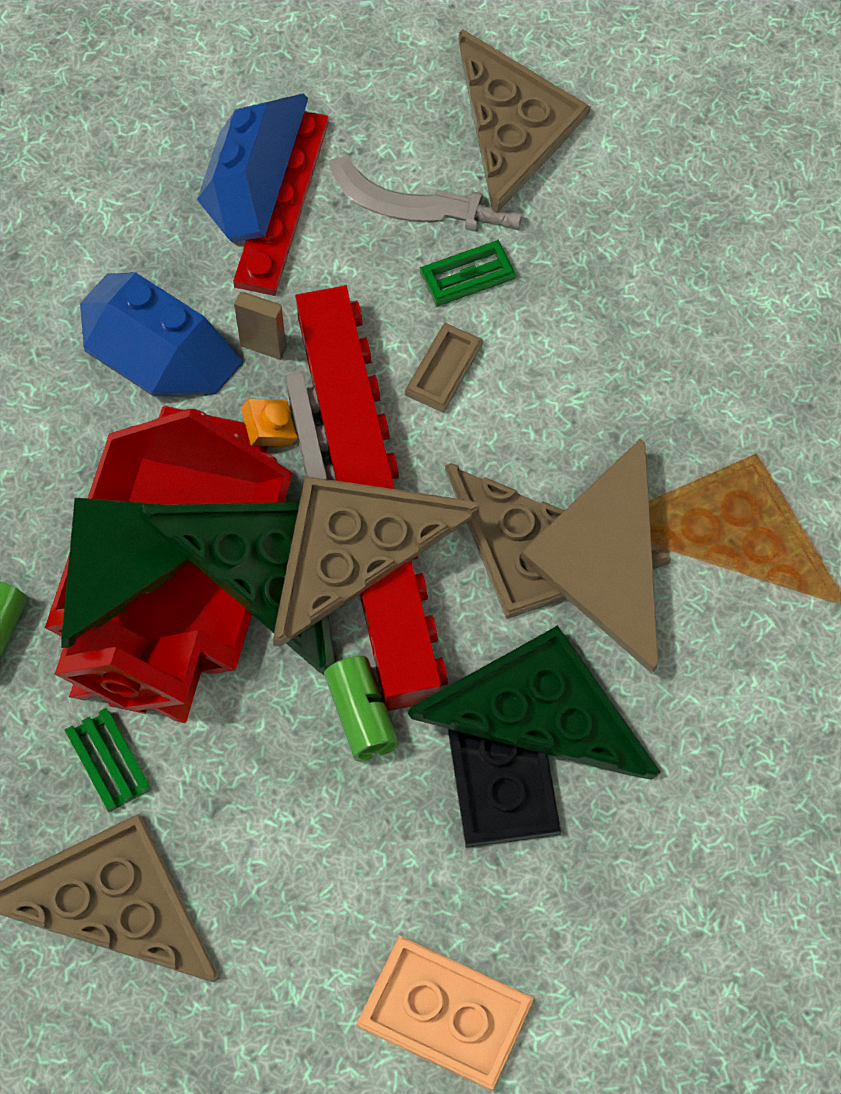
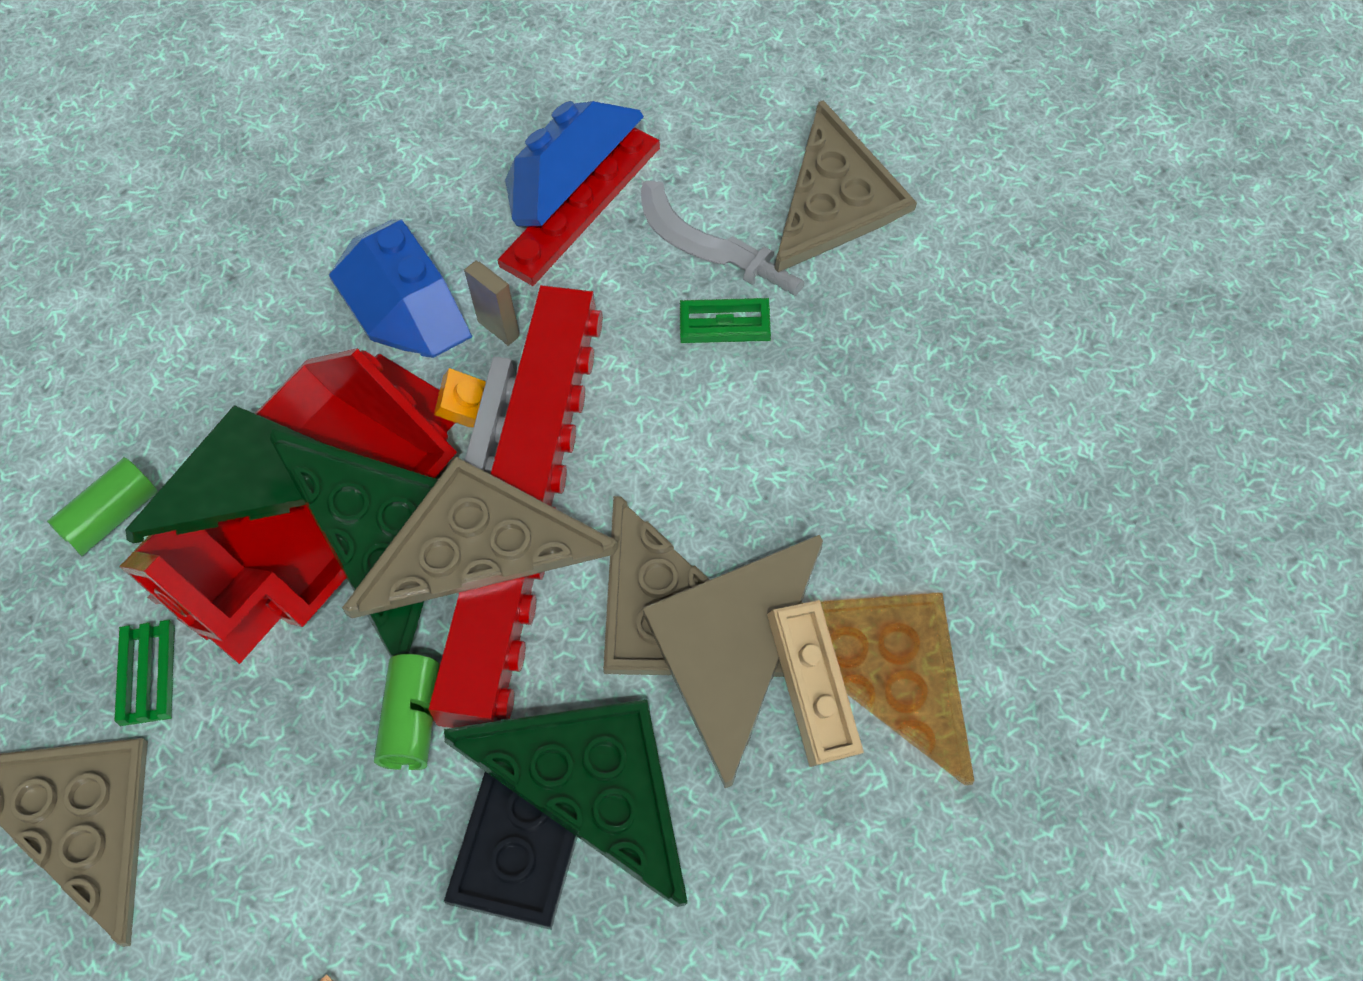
camera: 25 degrees right, 5 degrees down
dark tan tile [405,322,483,413] -> none
none -> tan tile [767,600,864,767]

